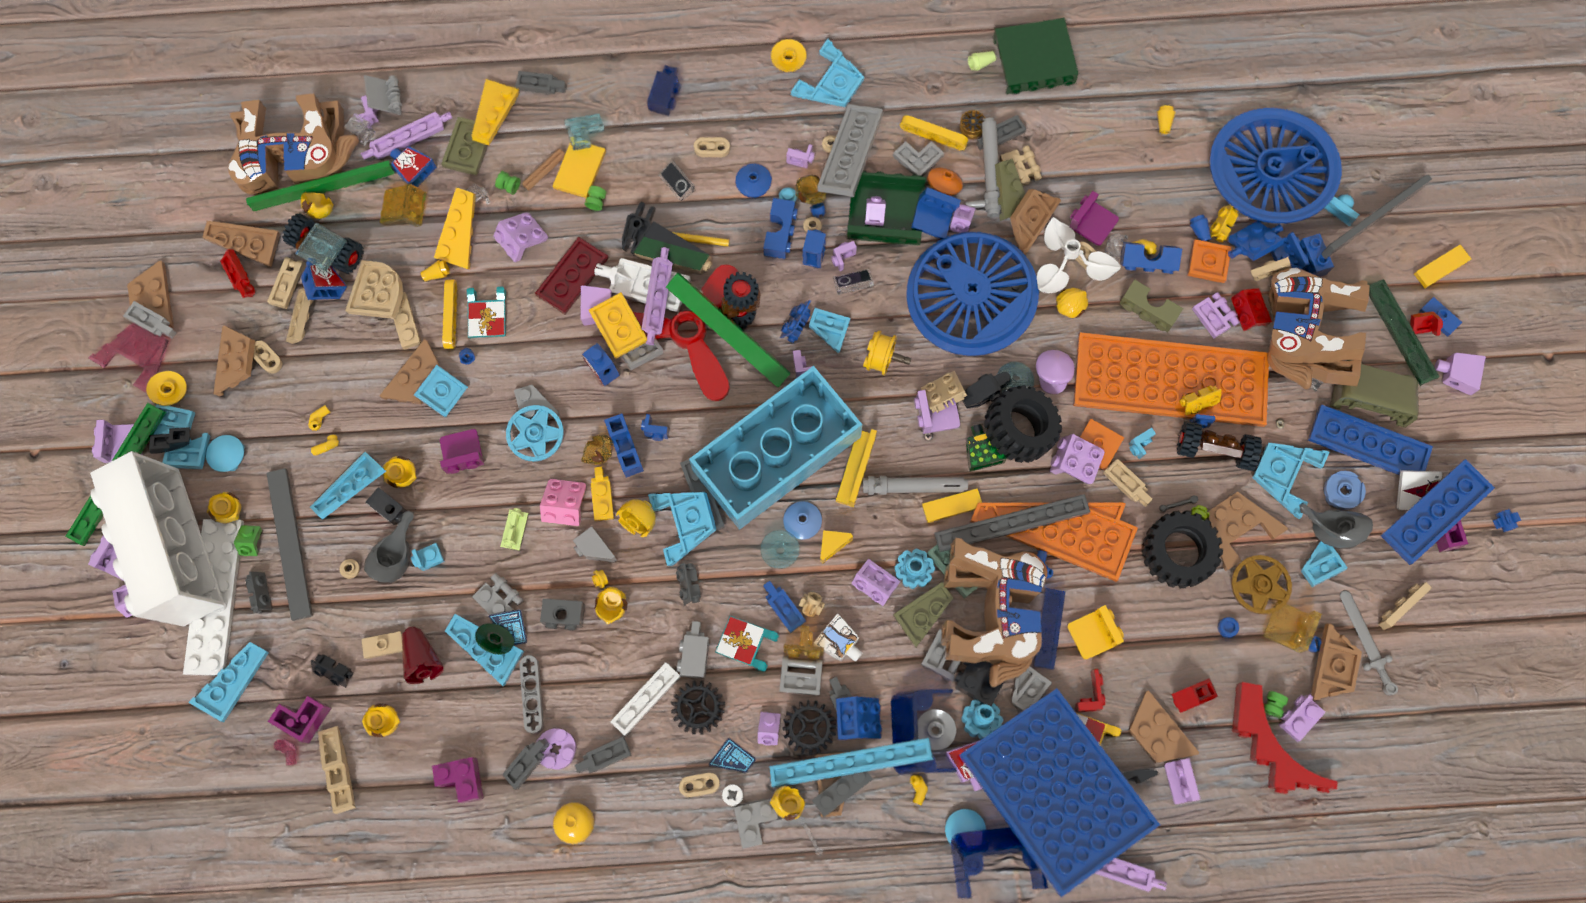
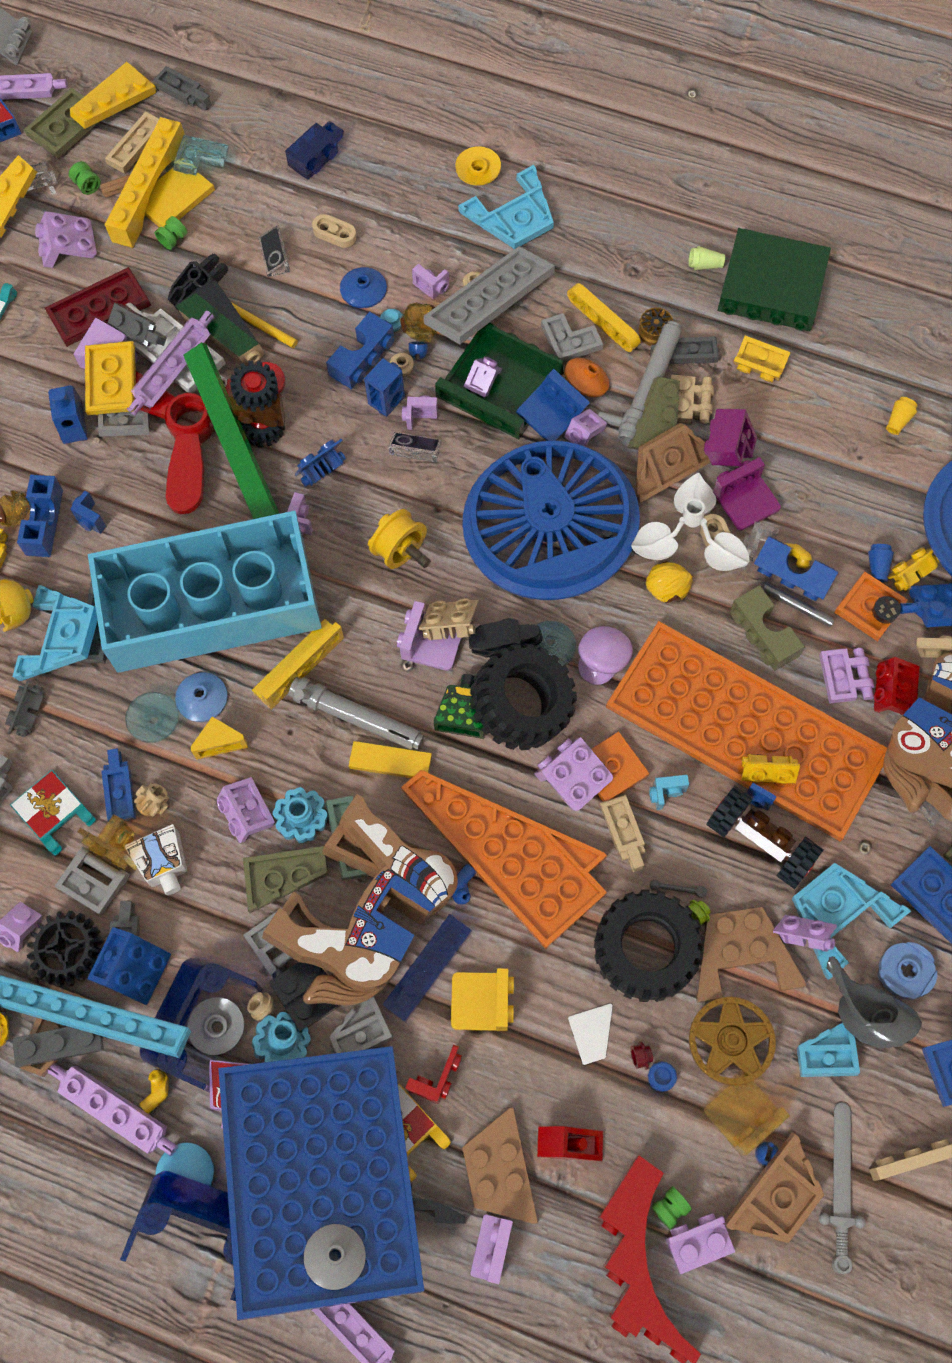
camera: 25 degrees right, 5 degrees down
medium azure wing [809,308,850,353] -> none
dark grey tile [934,494,1090,553] -> none
none -> lavender plate [48,1063,178,1156]
none -> tan plate [105,111,159,174]
none -> yellow arch [105,117,187,248]
none -> dark grey hinge [107,303,167,346]
none -> tan plate [247,992,273,1021]
none -> light grey dish [304,1224,366,1290]
none -> white sticker [568,1004,613,1065]
none -> dark red plate [630,1041,653,1070]
none -> magenta brick [704,409,757,466]
none -> yellow bracket [733,336,791,383]
none -> flat silver bar [763,582,835,627]
none -> lavender hinge [773,915,837,952]
none -> black tile [872,596,901,624]

